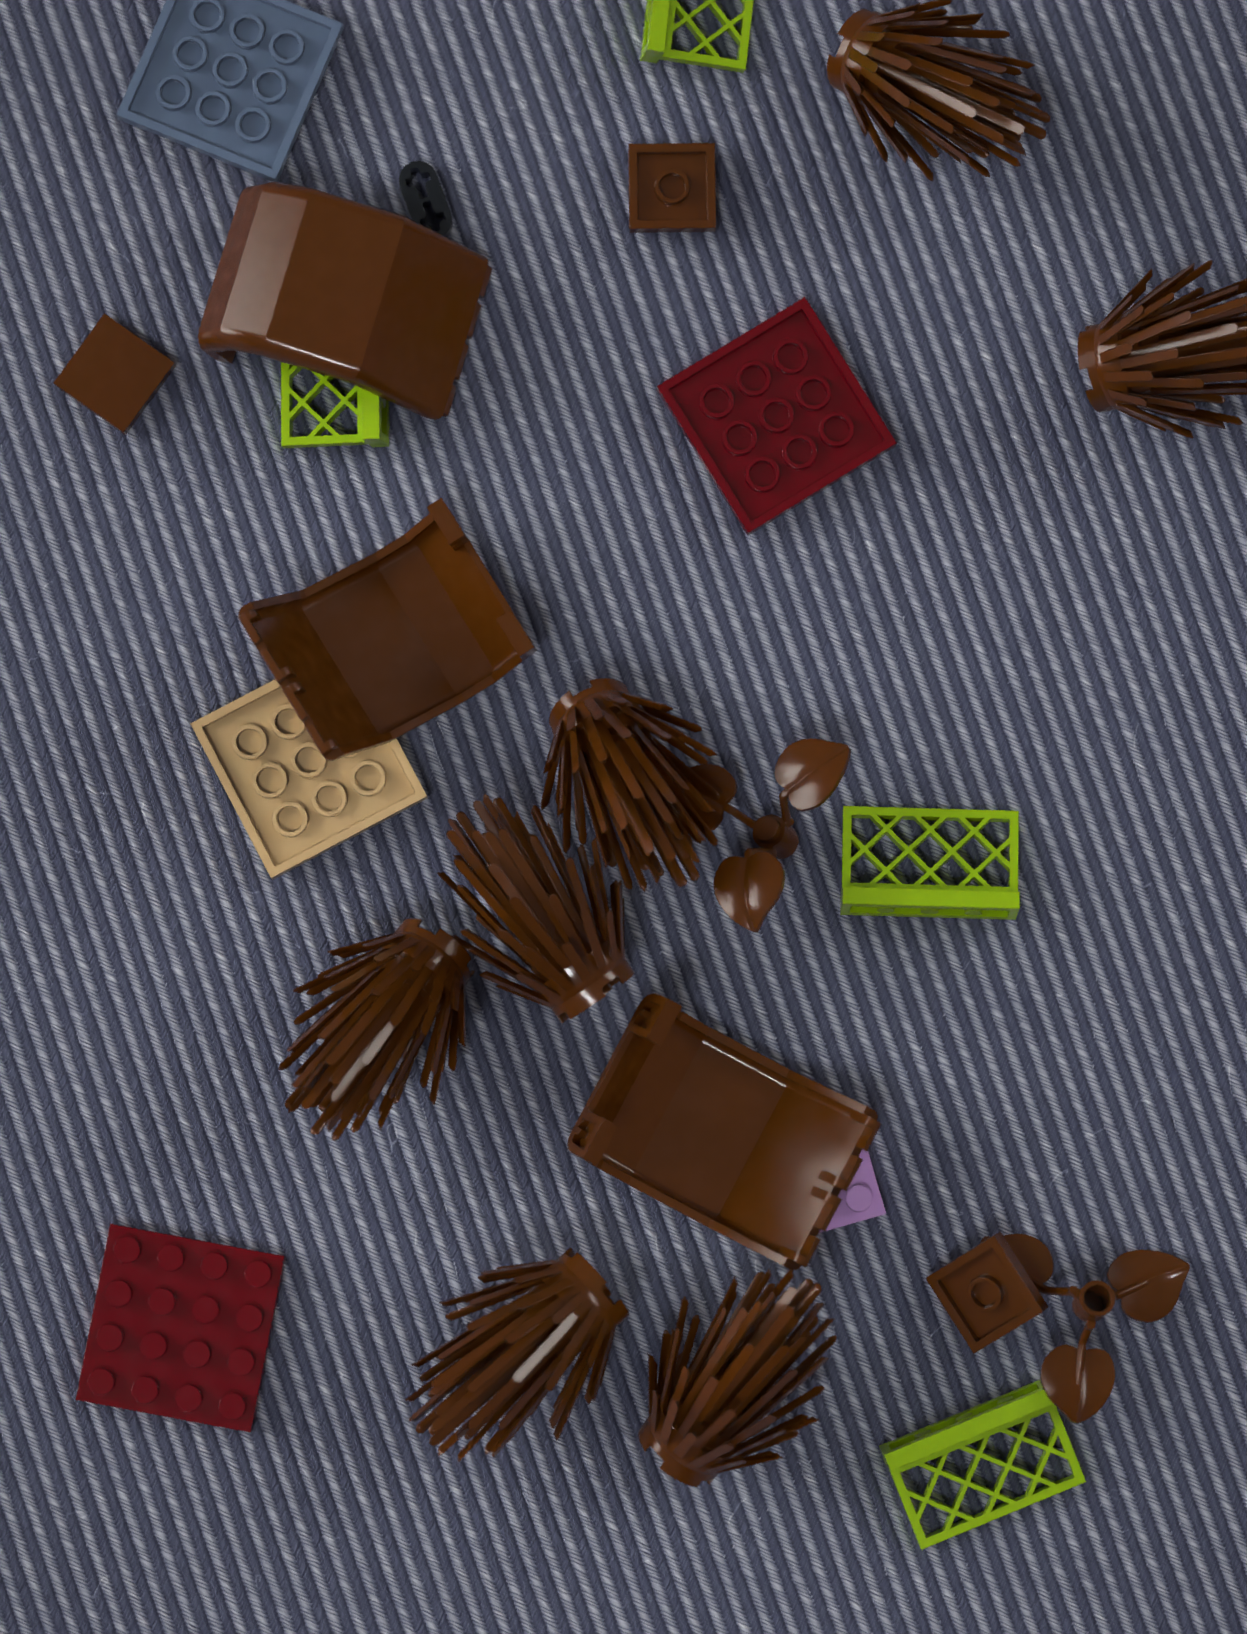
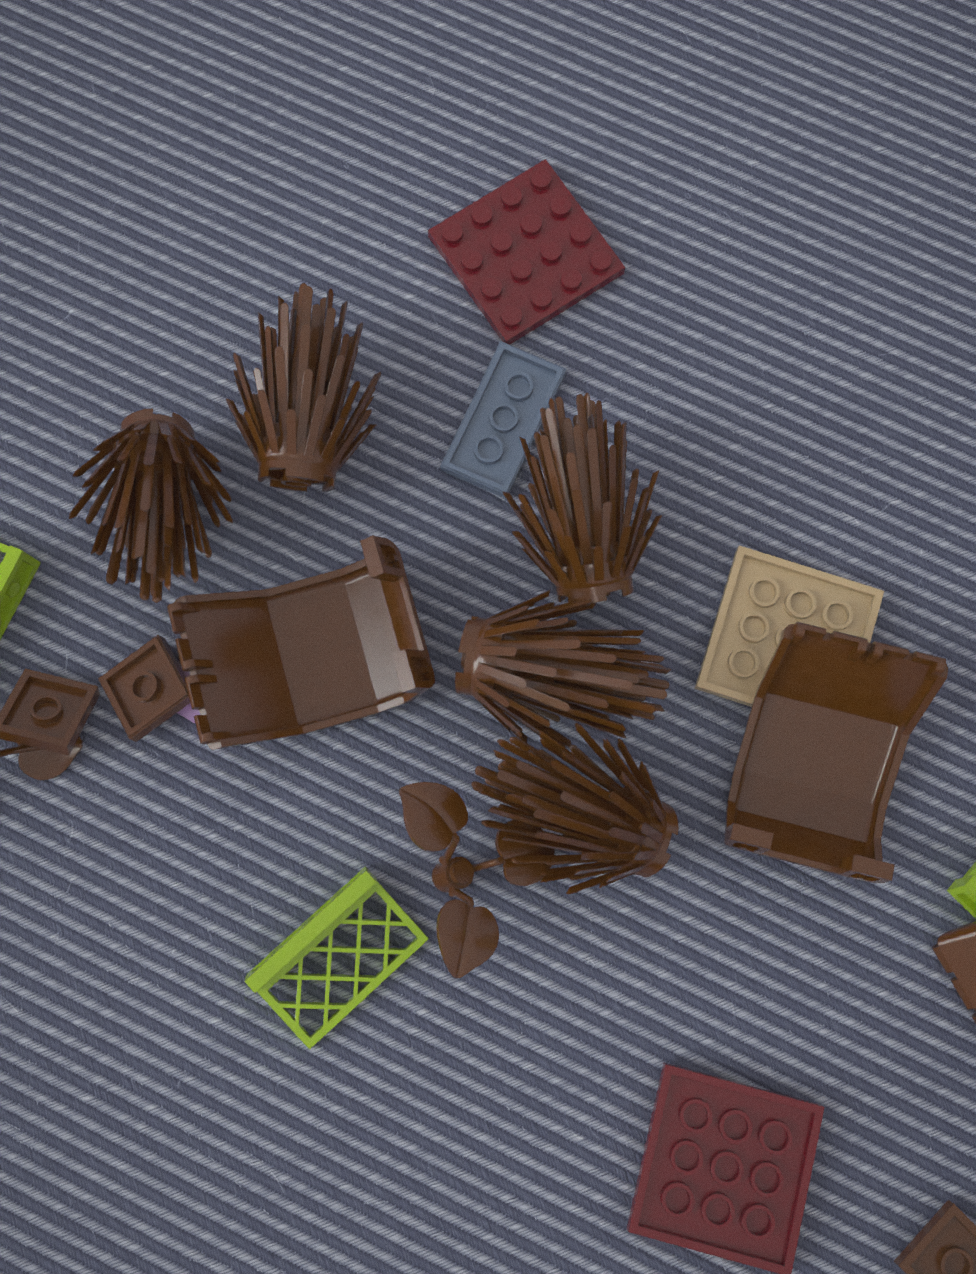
camera: 135 degrees right, 5 degrees down
none -> reddish brown tile [98,635,190,742]
none -> sand blue tile [440,341,567,499]

